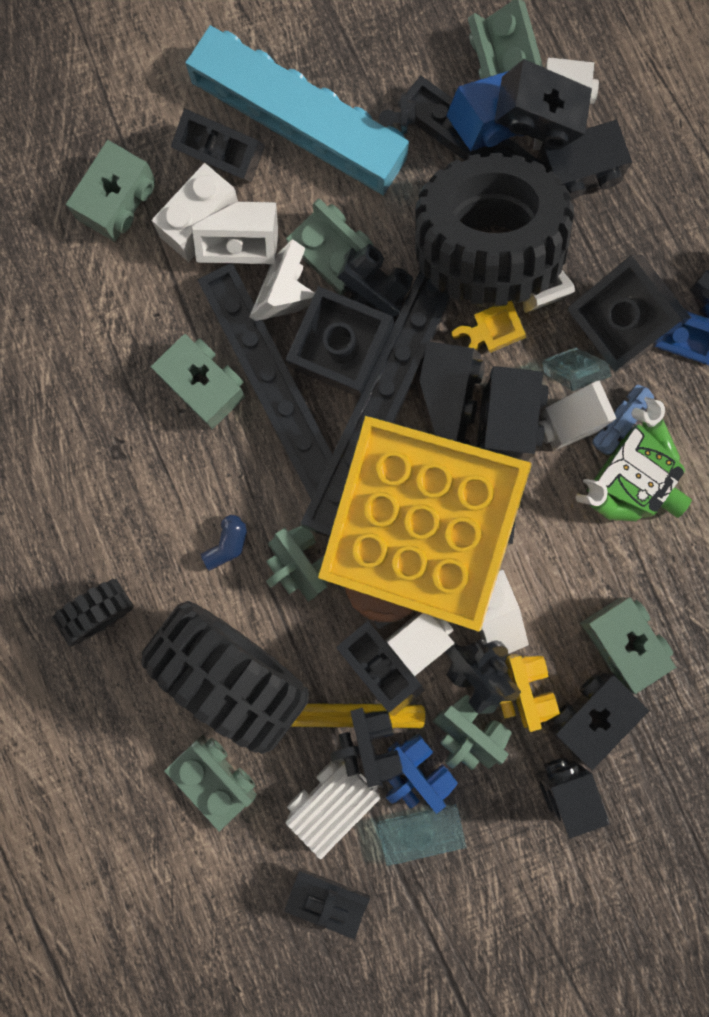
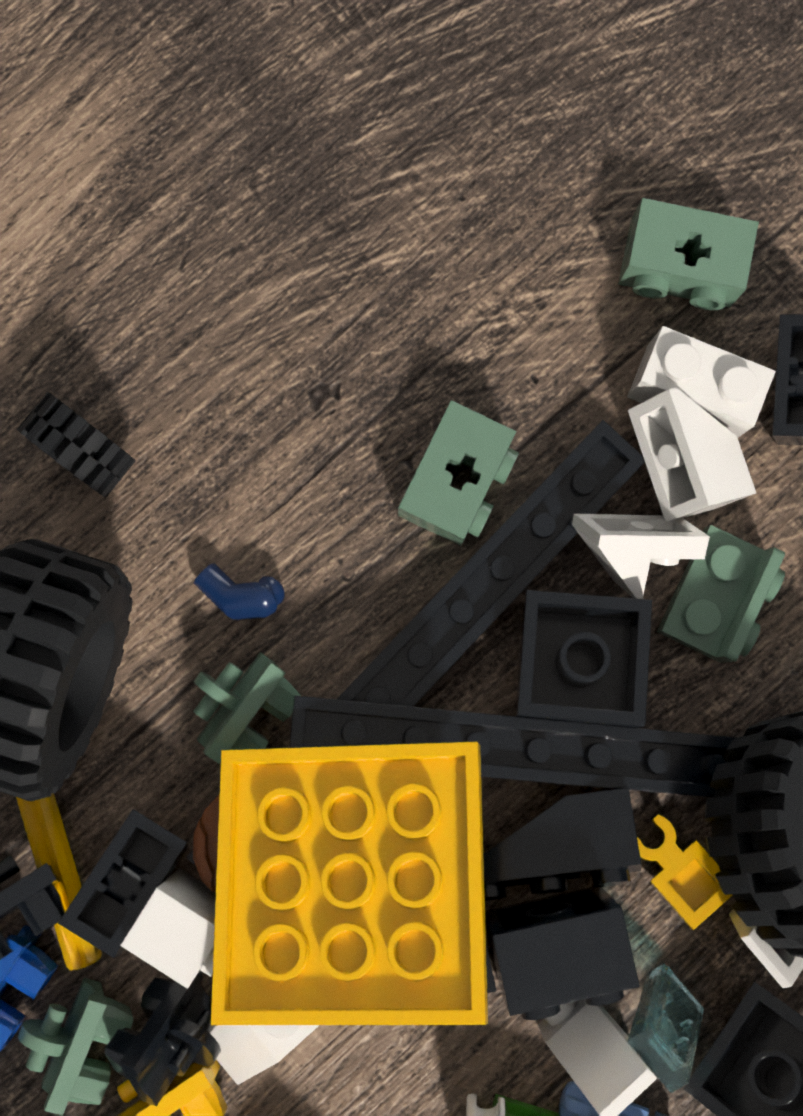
camera: 65 degrees right, 0 degrees up
black hips [337,244,413,319] -> none

